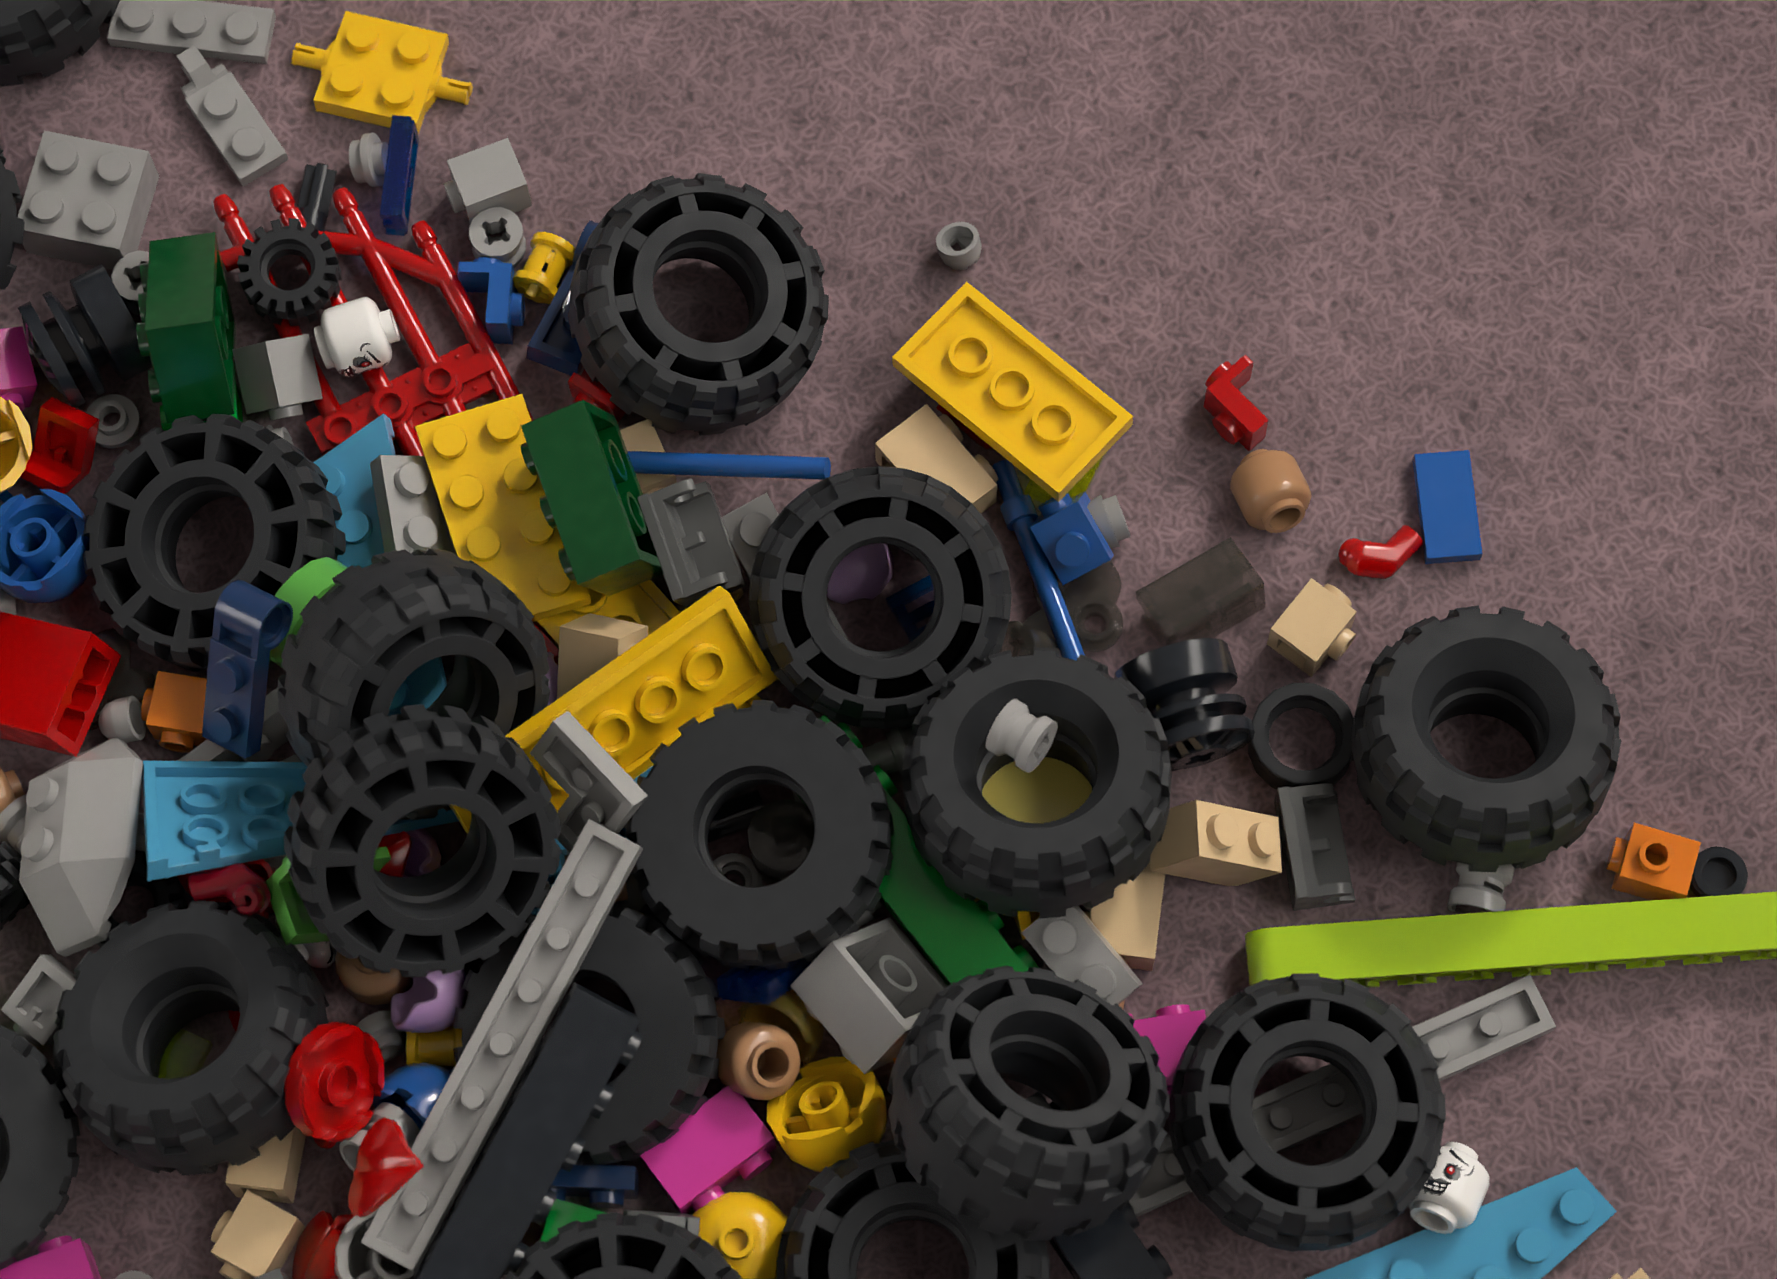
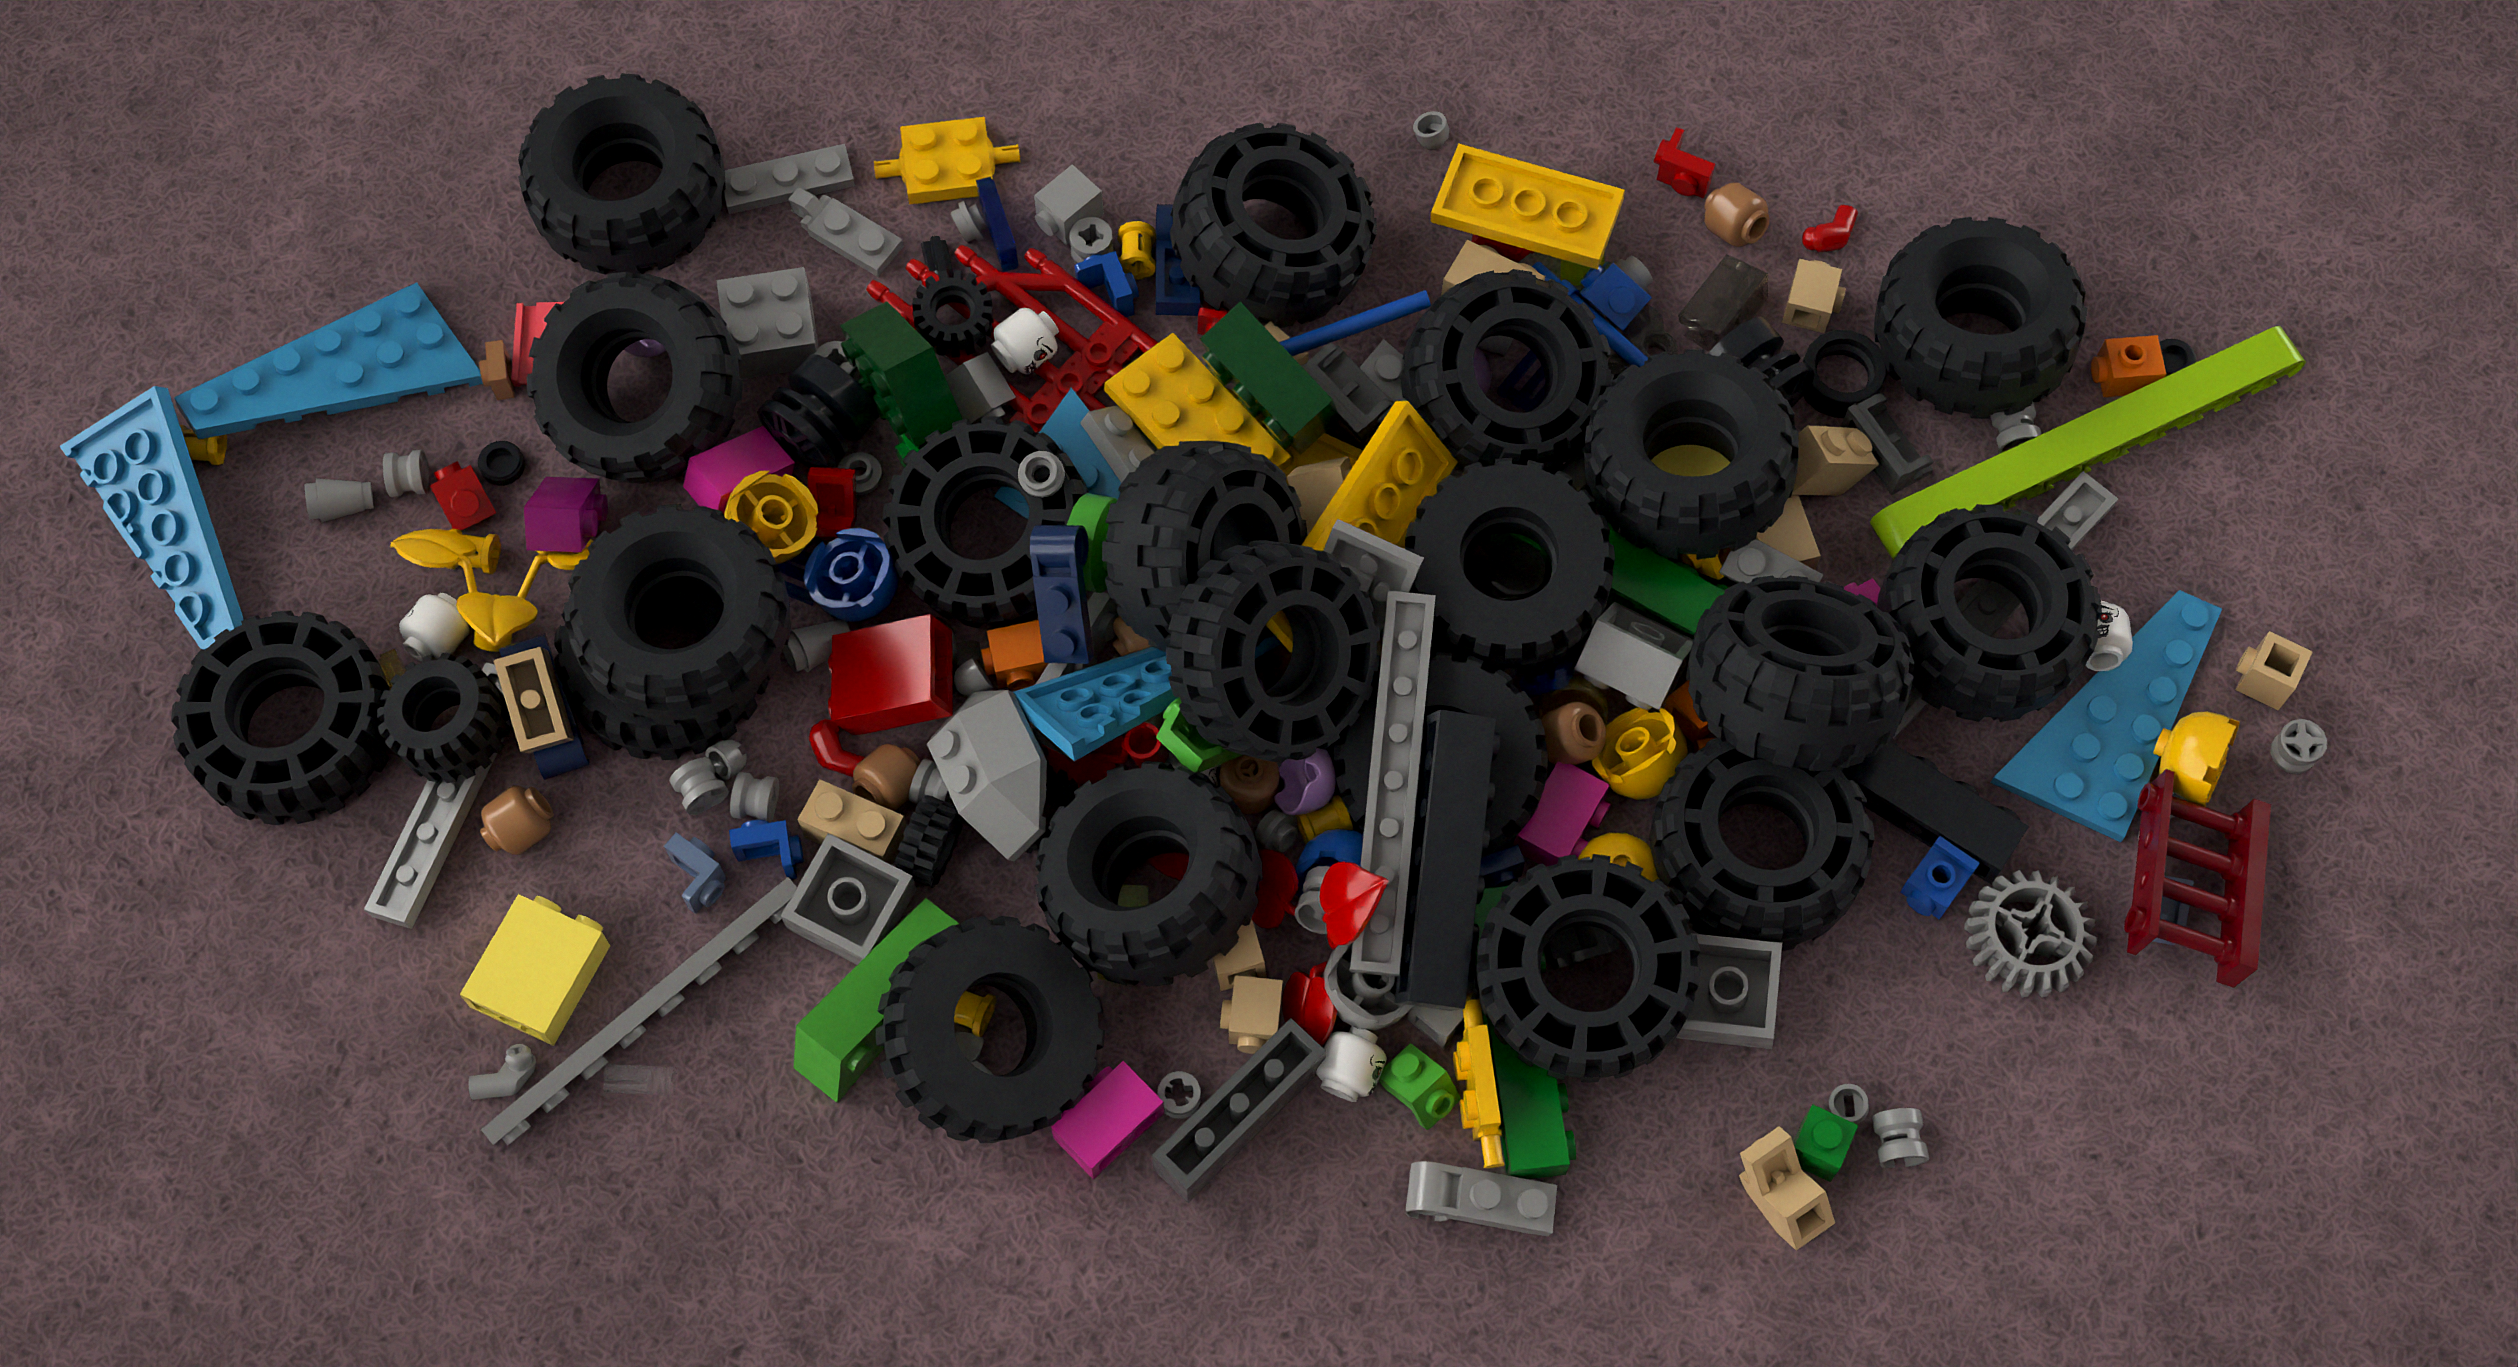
camera: 25 degrees left, 5 degrees down
light grey bracket [1,954,77,1046] -> none
dark red arm [189,863,270,915] -> none
red tile [285,1021,385,1142] -> none
light grey wheel [986,699,1058,773] -> none
blue tile [1412,450,1483,564] -> none
none -> light grey plate [1018,451,1065,498]

